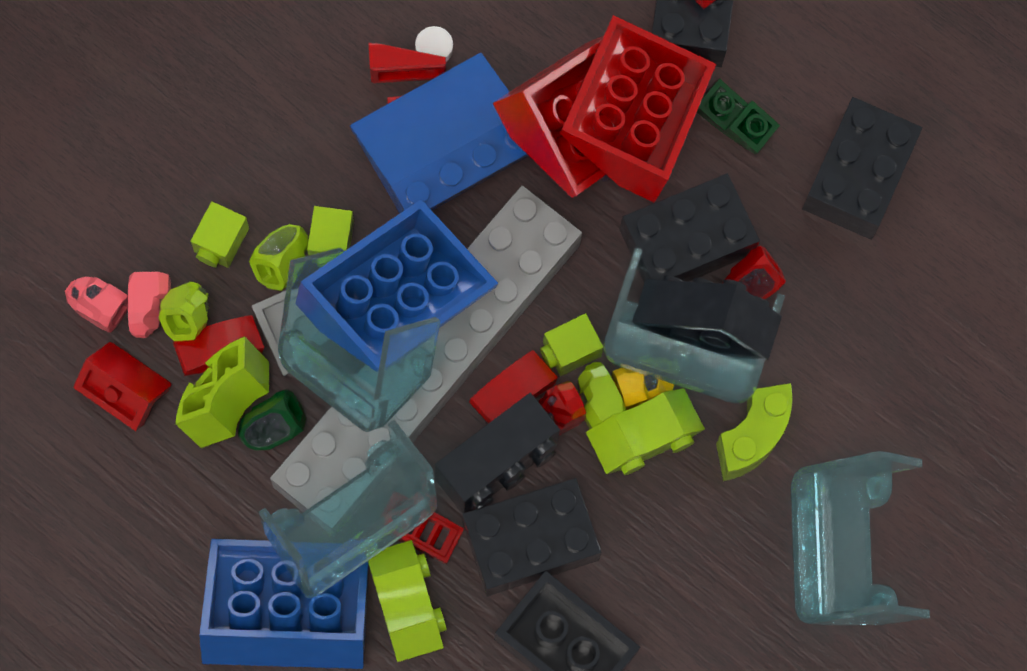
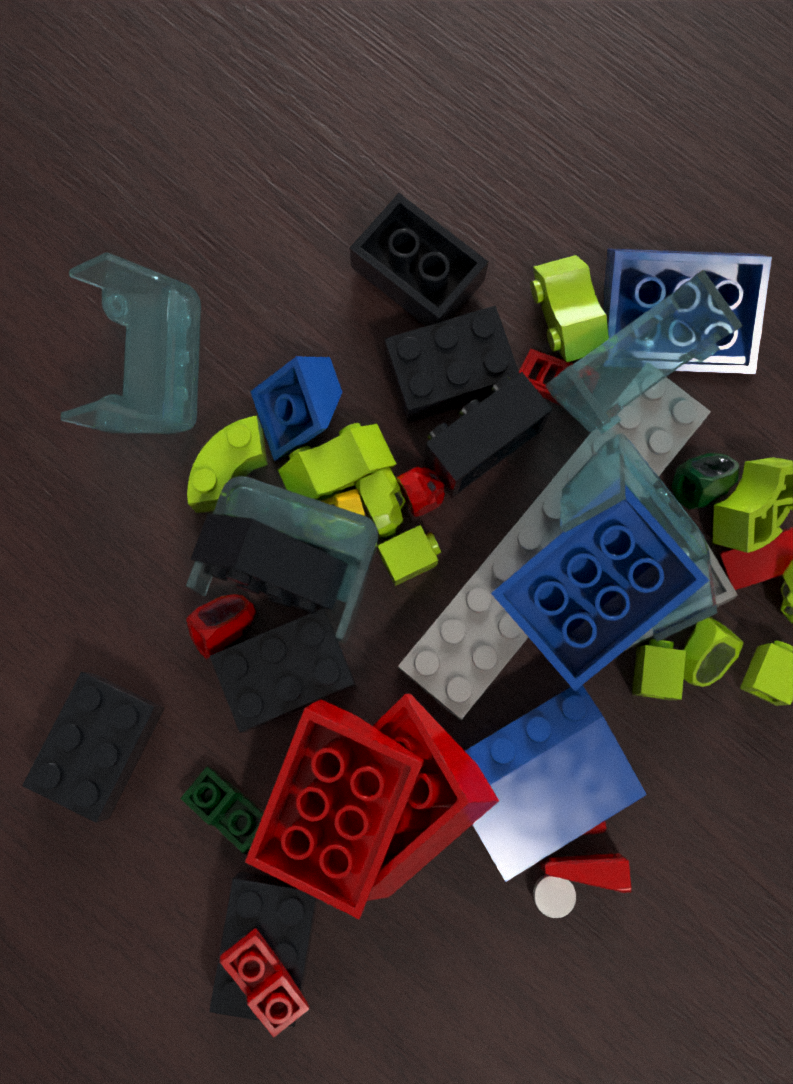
camera: 175 degrees left, 5 degrees up
red slope [469,350,558,424] -> none
none -> blue slope [250,356,342,461]

